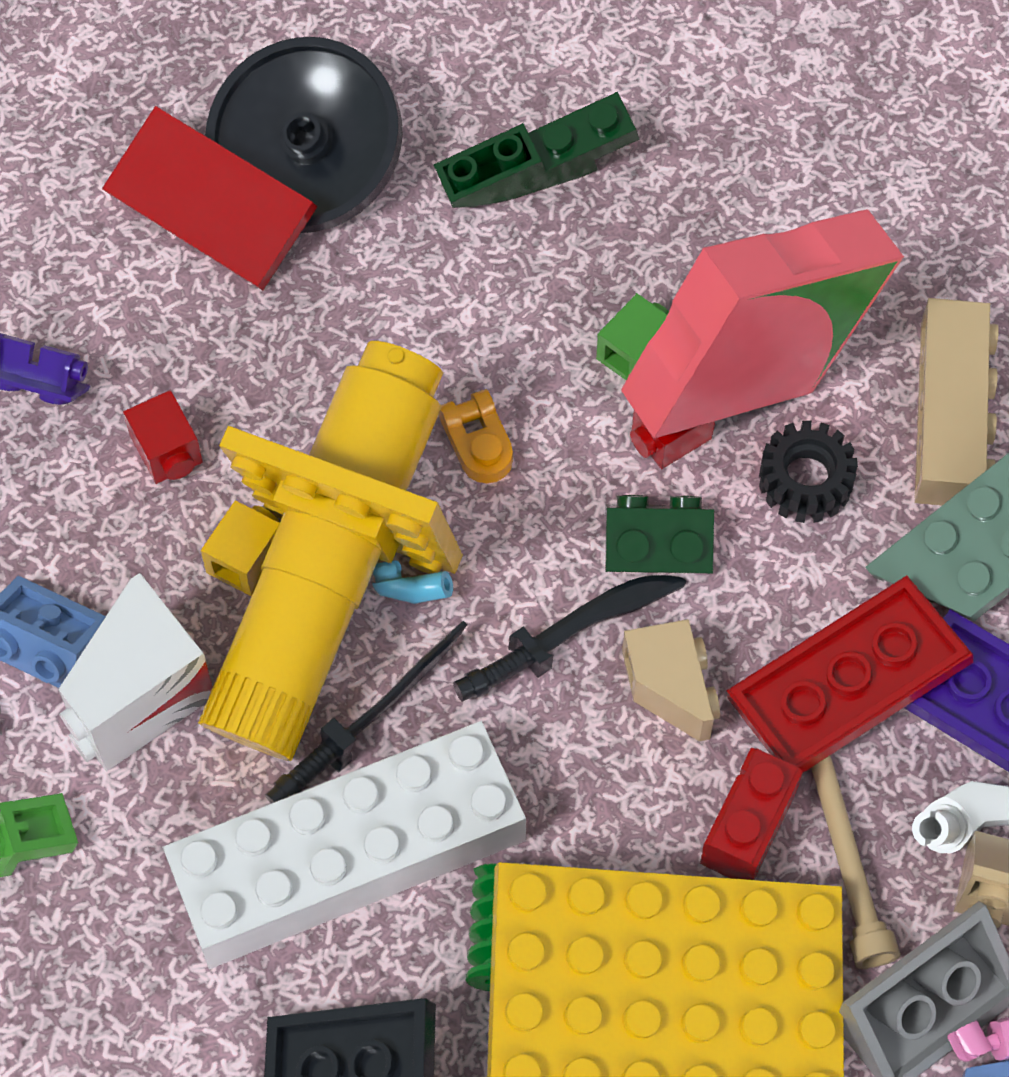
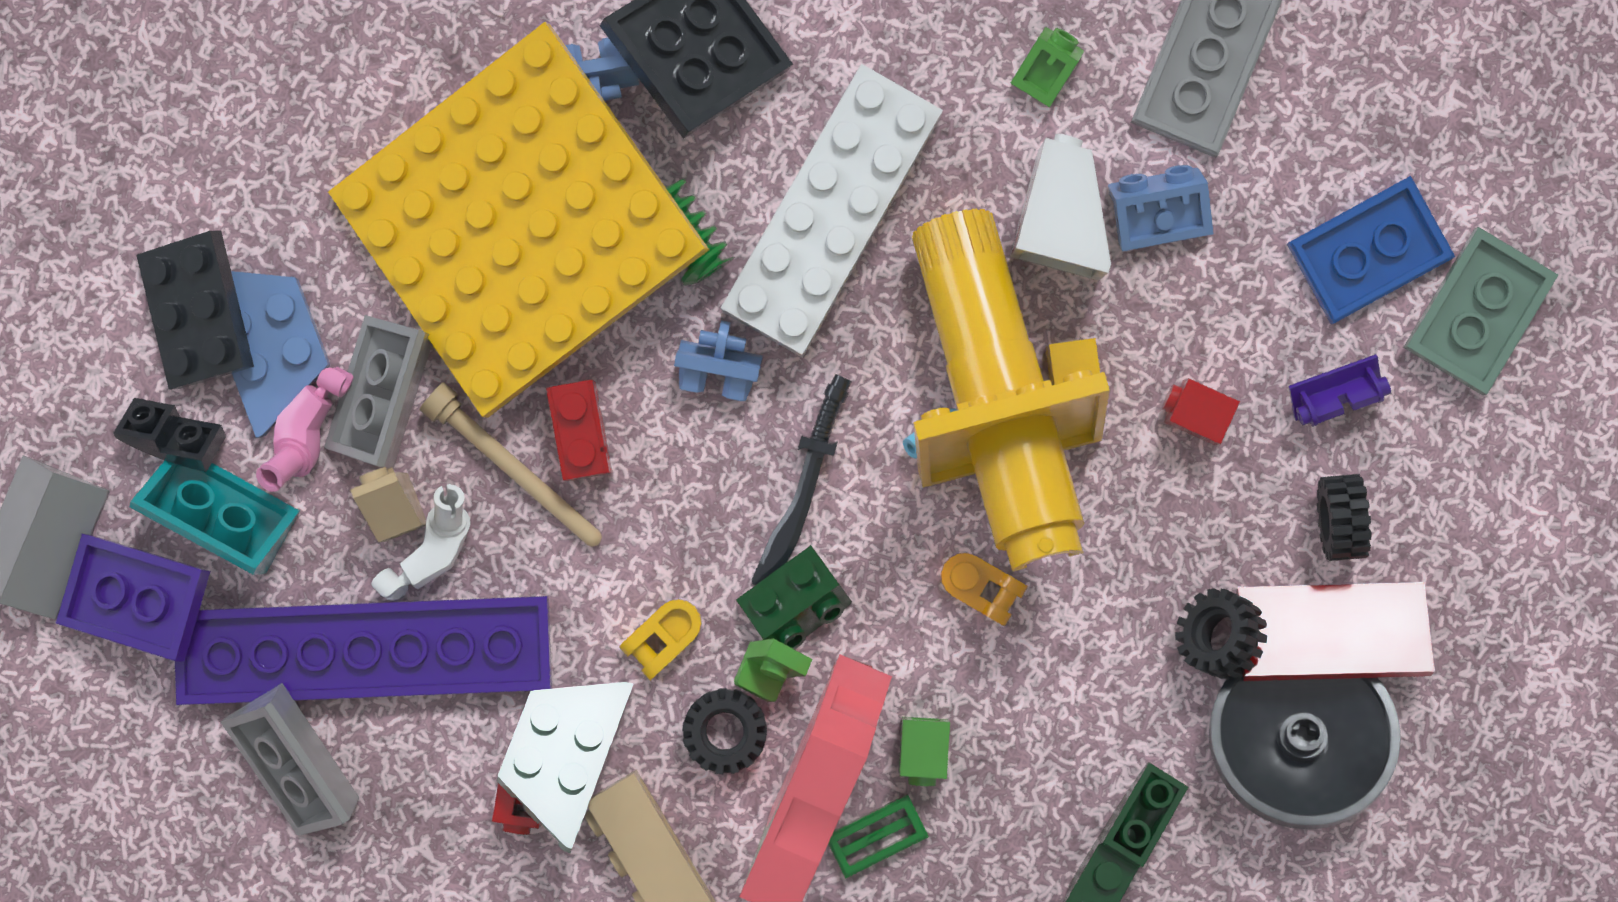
camera: 145 degrees right, 25 degrees up
black sword [265,621,467,804] -> none
tan slope [622,619,720,741] -> none
red tile [726,575,973,773] -> none
none -> yellow plate [619,599,702,681]
none -> medium blue hips [674,320,763,401]
none -> bright green bracket [734,639,813,702]
none -> black tyre [1175,588,1268,679]
none -> black tyre [1316,474,1372,561]

